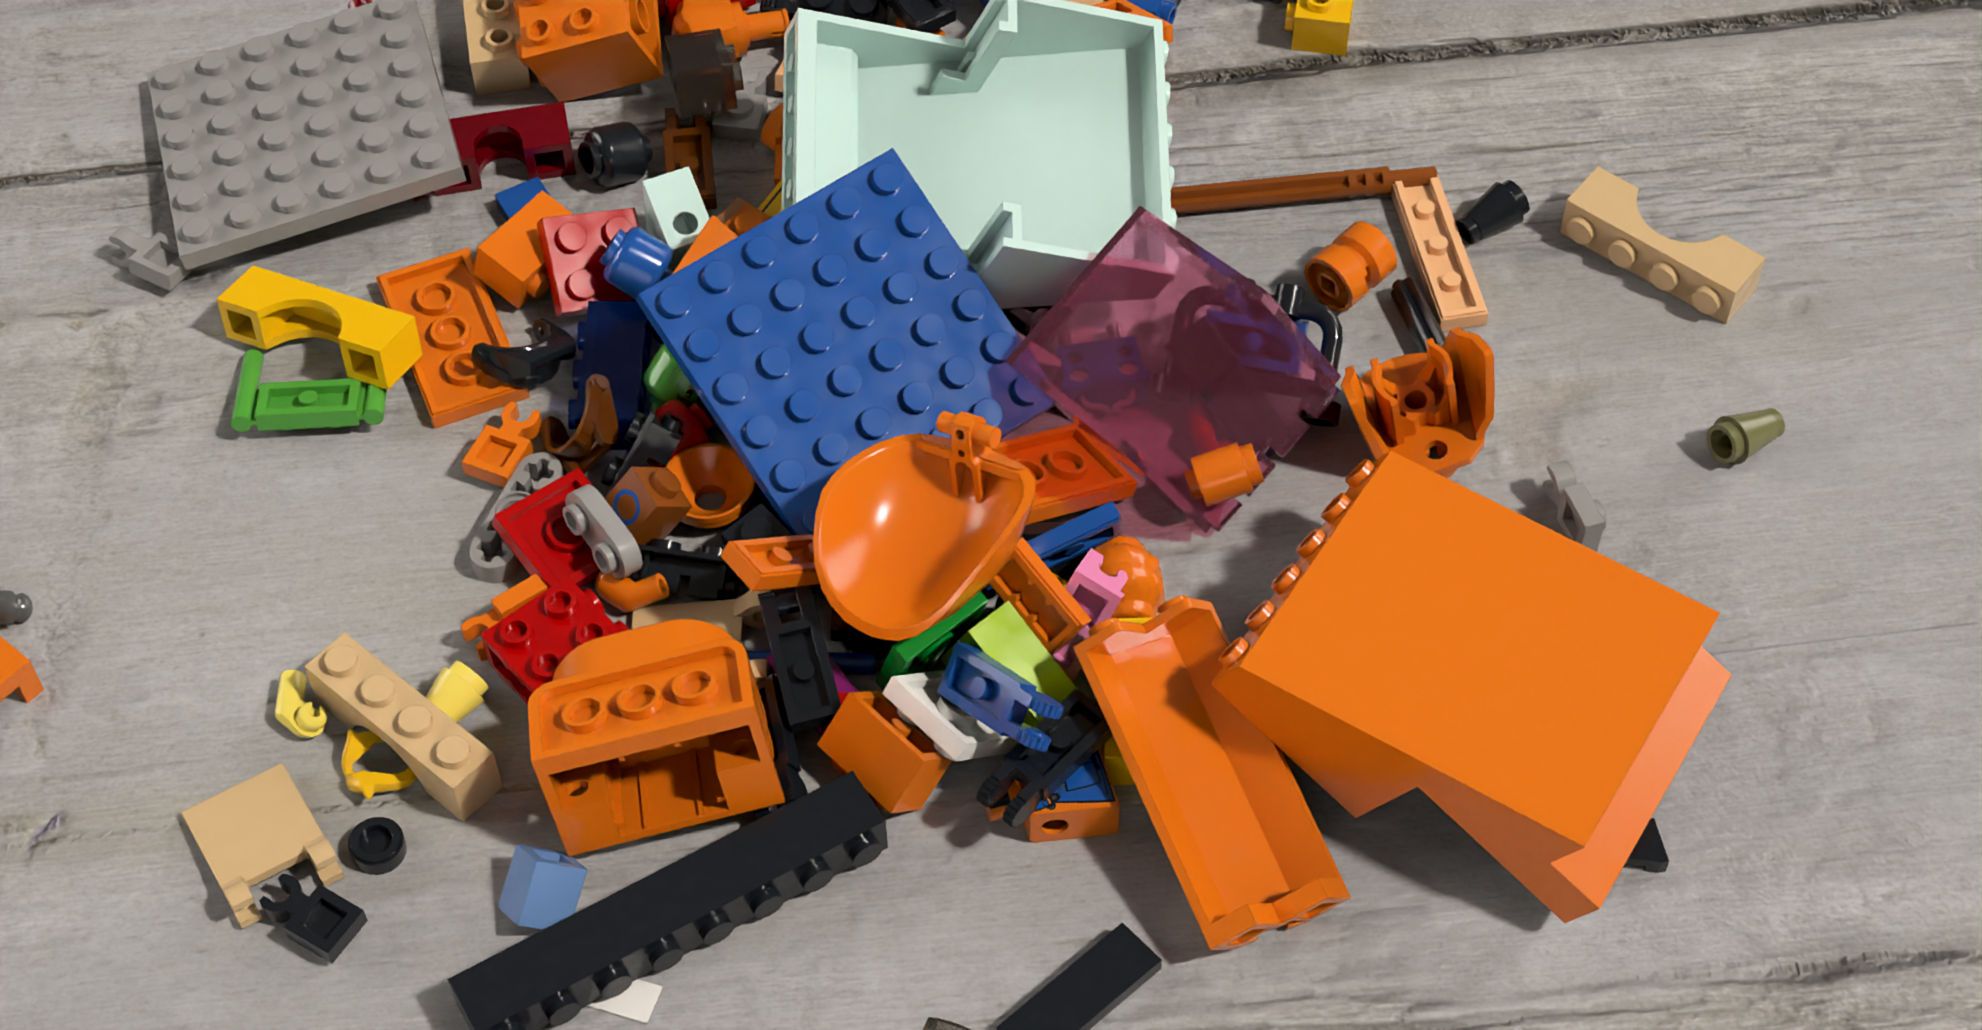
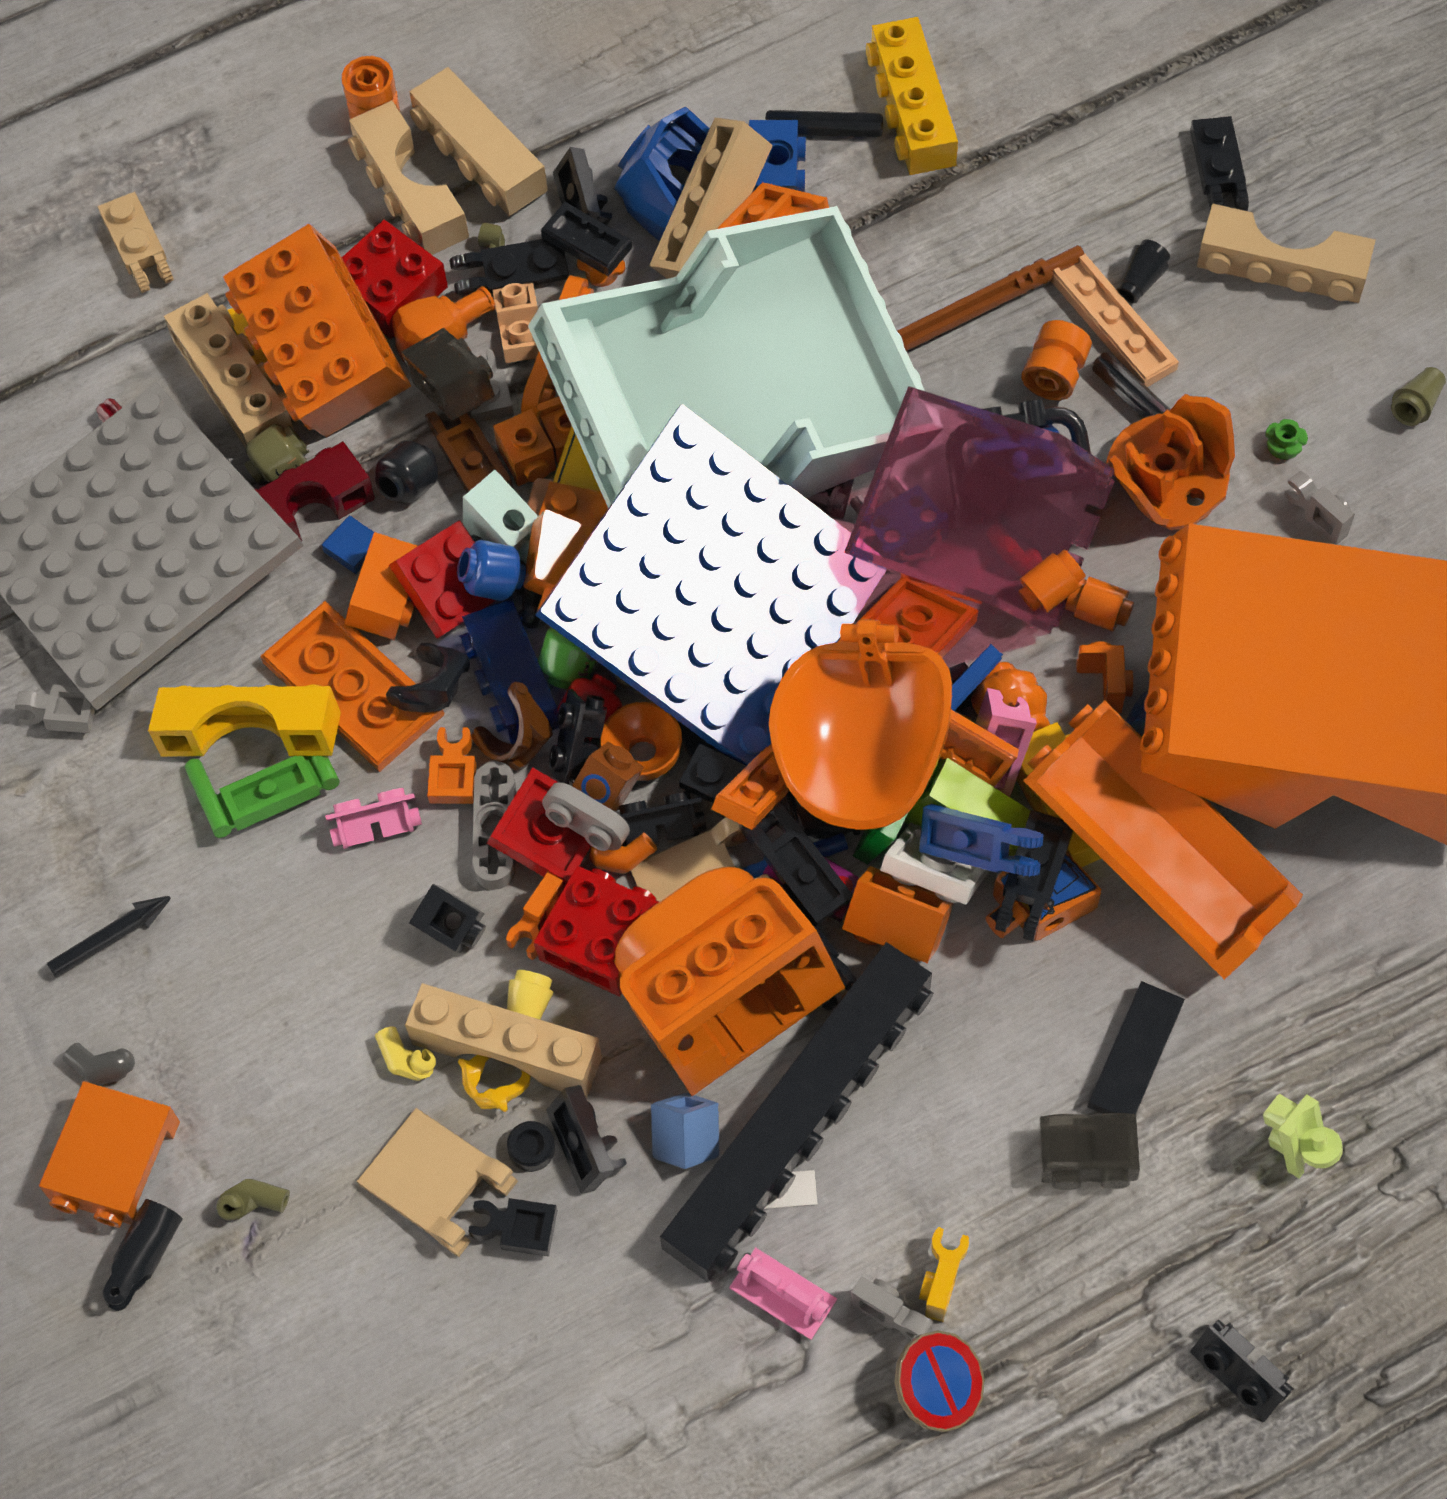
camera: 20 degrees left, 10 degrees up
none -> black piece [47,896,171,978]
none -> olive arm [216,1179,290,1221]
none -> olive head [244,424,310,484]
none -> bright pink hinge [325,788,422,849]
none -> black brick [409,884,486,953]
none -> orange brick [493,409,556,486]
none -> black plate [546,1085,627,1194]
none -> orange brick [1065,576,1134,632]
none -> orange bracket [1076,641,1133,713]
none -> black hinge [1190,116,1249,211]
none -> bright green plate [1265,419,1308,460]

